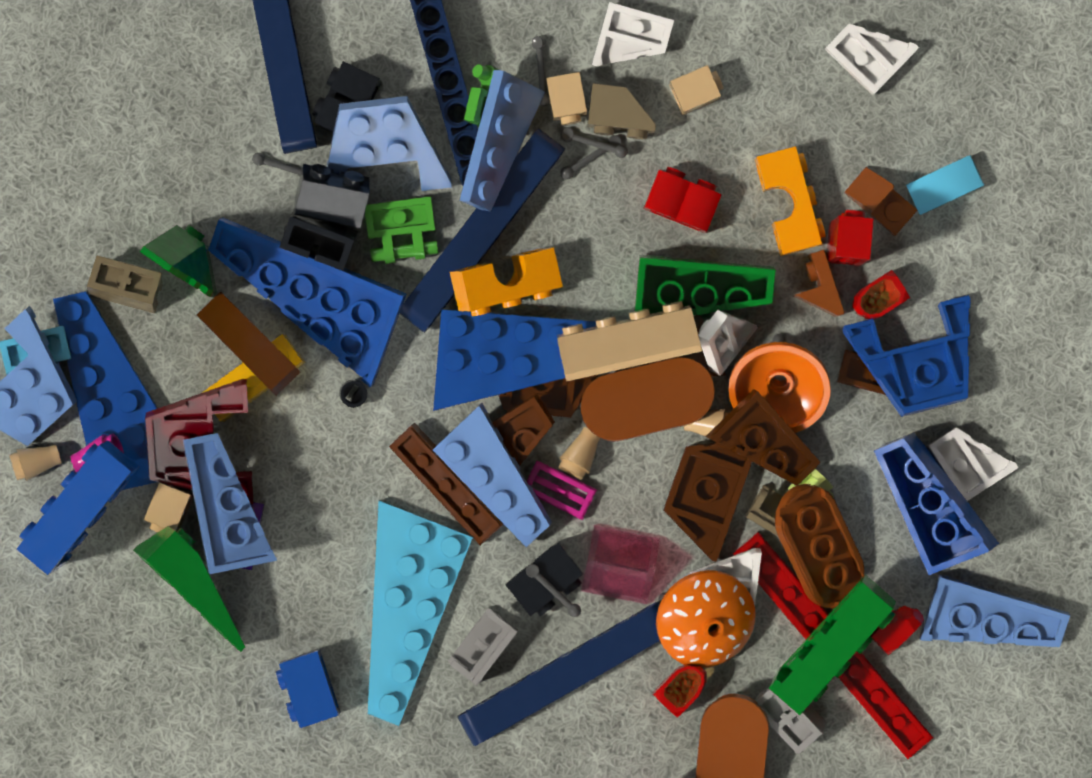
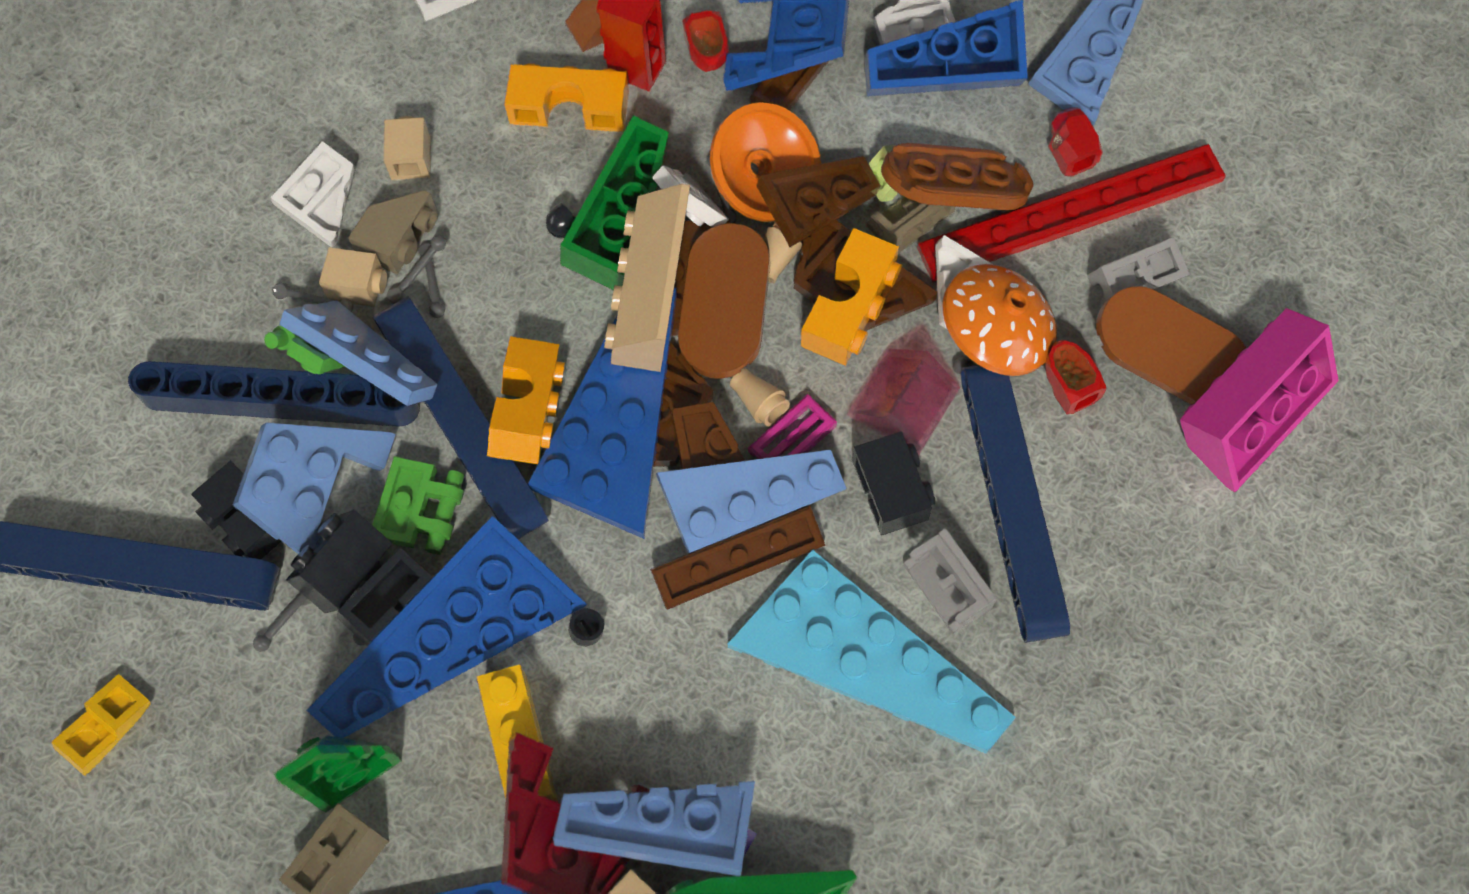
camera: 65 degrees left, 20 degrees down
reddish brown tile [196,292,301,396] -> none
blue brick [276,649,341,728] -> none
dark grey hinge [526,564,581,617] -> none
red brick [643,167,722,233] -> none
green wedge [769,574,896,716] -> none
dark orange slope [793,250,845,317] -> none
none -> yellow slope [51,674,150,776]
none -> black hinge [546,203,575,238]
none -> light orange arch [801,228,902,366]

